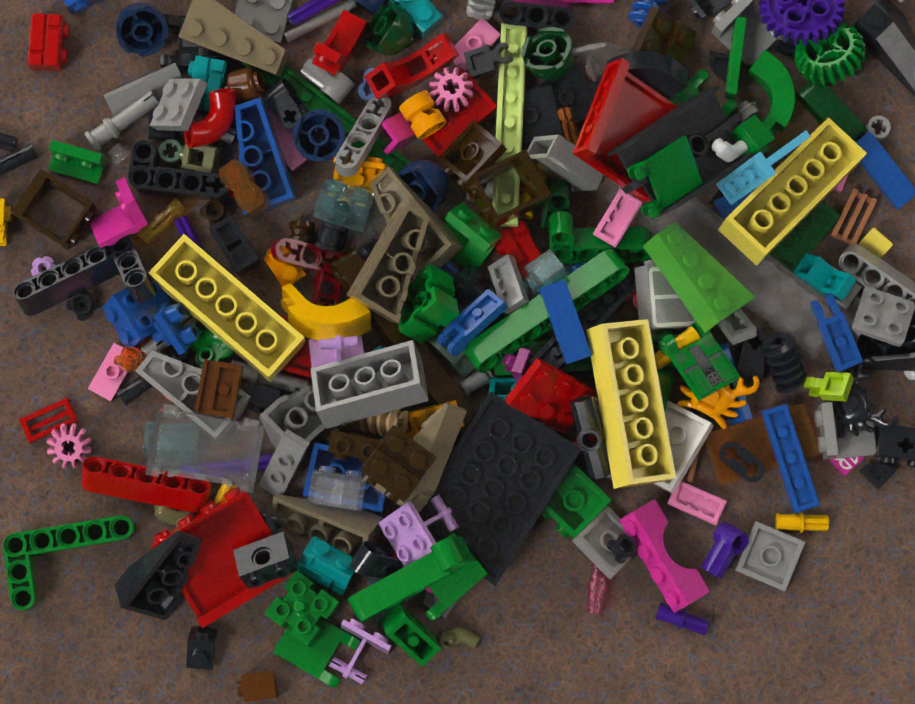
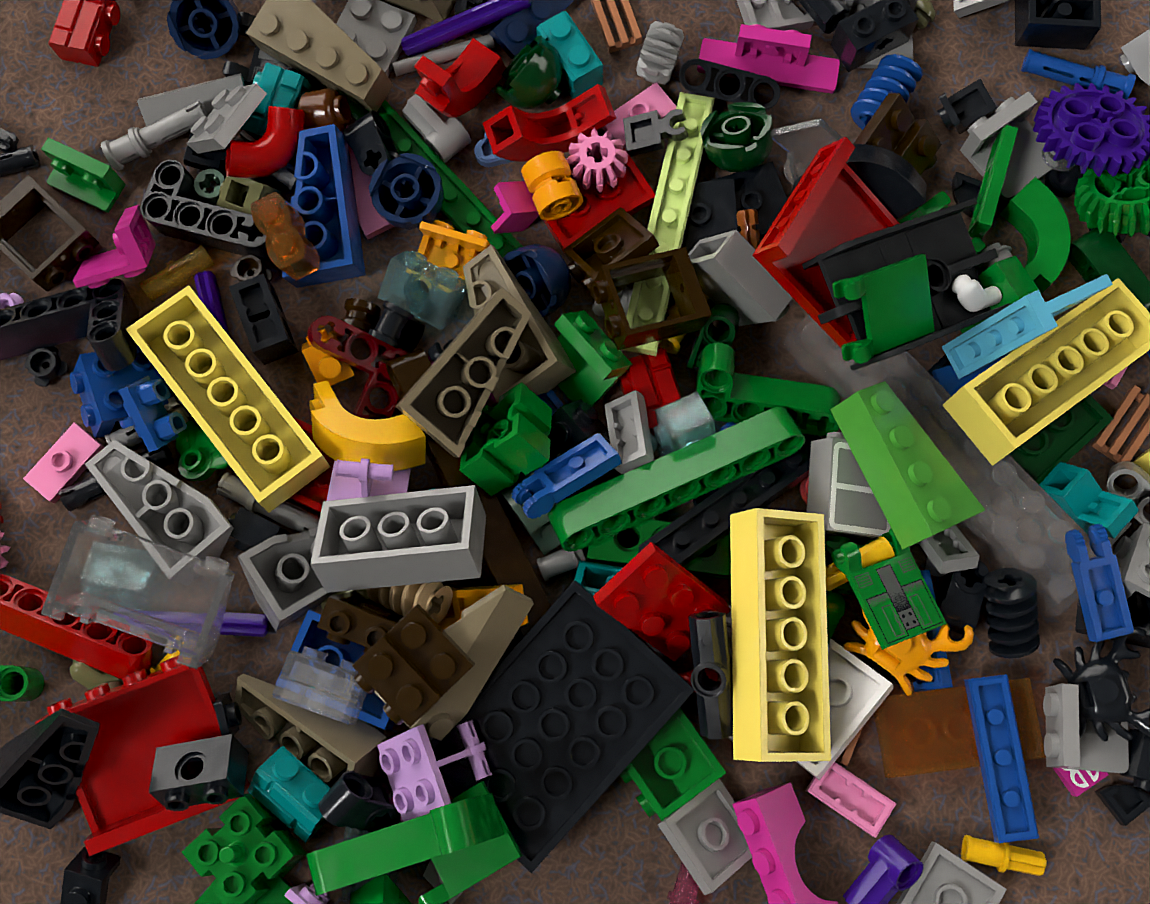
camera: 15 degrees right, 5 degrees down
clear plate [107,143,131,166] -> none
clear orange plate [114,347,145,373] -> none
reddish brown plate [194,359,244,419] -> none
light grey plate [258,429,310,495] -> none
light grey beam [335,96,392,177] -> none
magenta tile [502,348,533,383] -> none
blue tile [539,279,592,365] -> none
bright pink plate [593,188,643,248] -> none
black plate [607,534,637,564] -> none
black beam [719,441,765,483] -> none
lime plate [804,372,854,401] -> none

